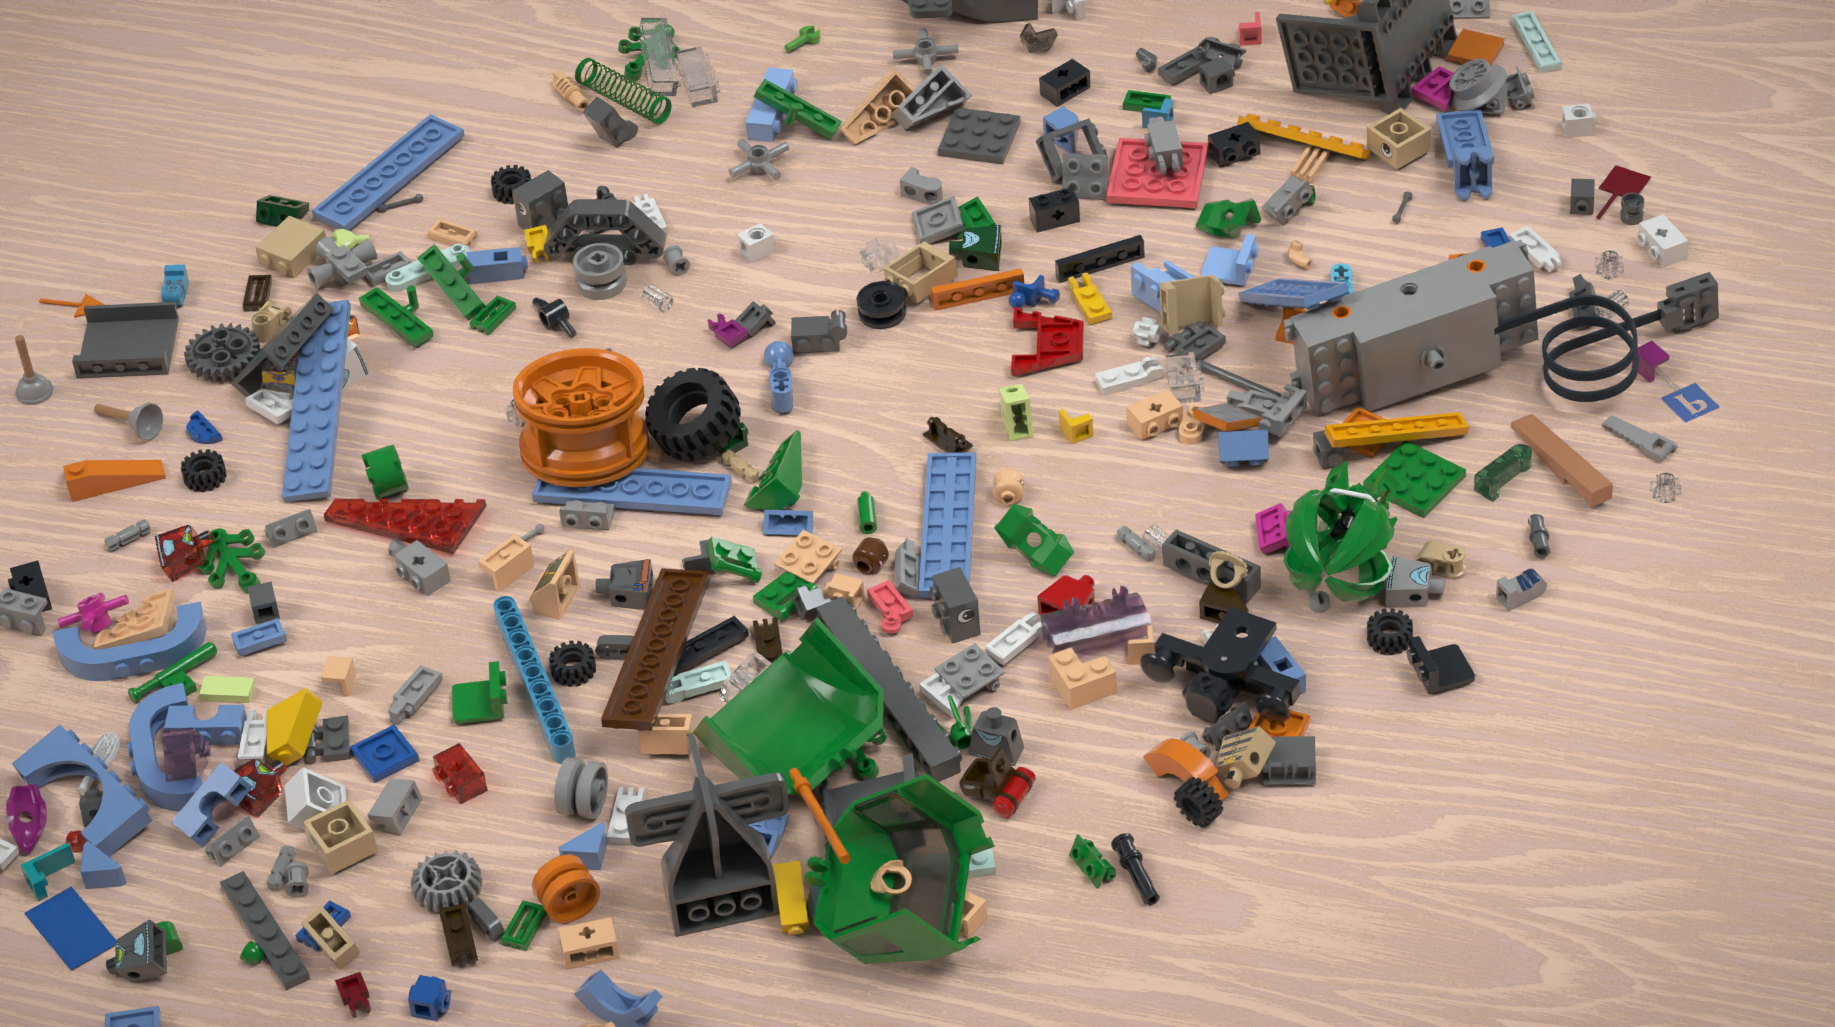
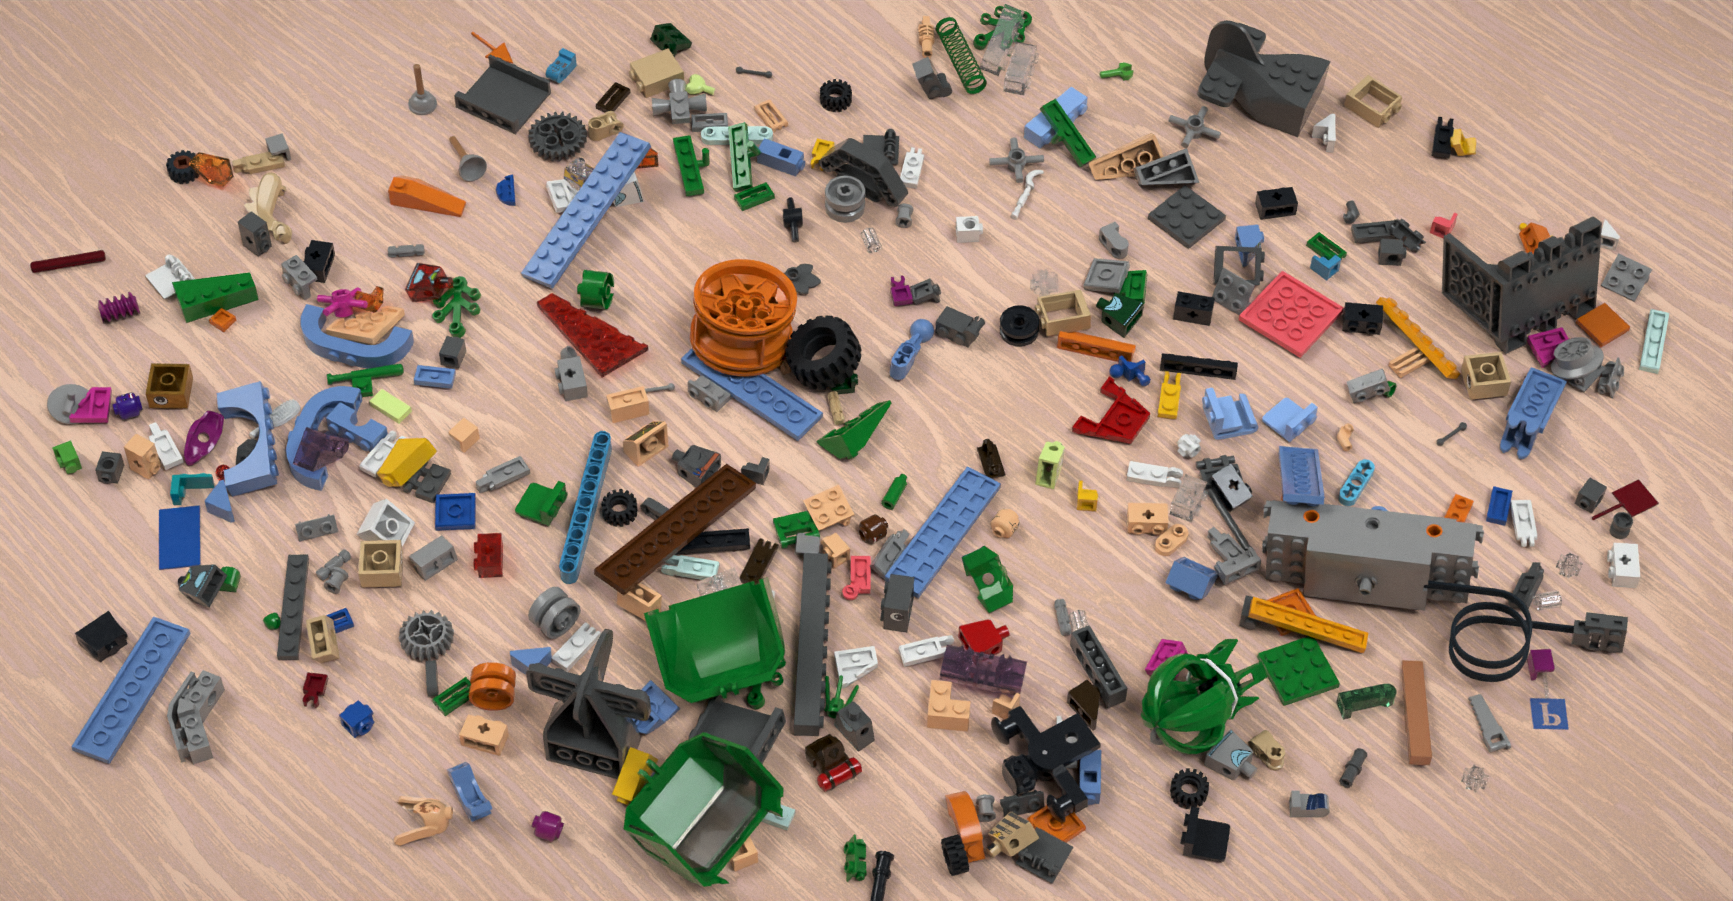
camera: 25 degrees right, 10 degrees up
medium blue arch [171,762,253,847] -> none
black tyre [181,449,227,493] -> none
dark grey panel [231,293,334,397] -> none
clear red torso [233,759,286,819] -> none
light grey hinge [264,509,317,548] -> none
medium blue plate [312,114,464,231] -> none
dark brown hinge [439,903,478,967] -> none
dark grey brick [512,170,568,230] -> none
green plate [707,536,762,583] -> none
medium blue slope [764,510,813,535] -> none
orange bar [789,768,850,864] -> none
light nougat piece [870,860,912,896] -> none
light grey hinge [934,643,1005,699] -> none
clear smoke bracket [1020,23,1058,53] -> none
light grey hinge [1144,117,1183,175] -> none
tan panel [1159,275,1225,334] -> none
tile [1193,403,1262,432] -> none
green piece [1196,198,1261,238] -> none
tan piece [1209,551,1248,589] -> none
white brick [1561,103,1597,138] -> none
none -> clear orange panel [355,286,384,313]
none -> magenta head [531,811,564,842]
none -> white piece [1011,170,1044,220]
none -> brick [1208,464,1253,512]

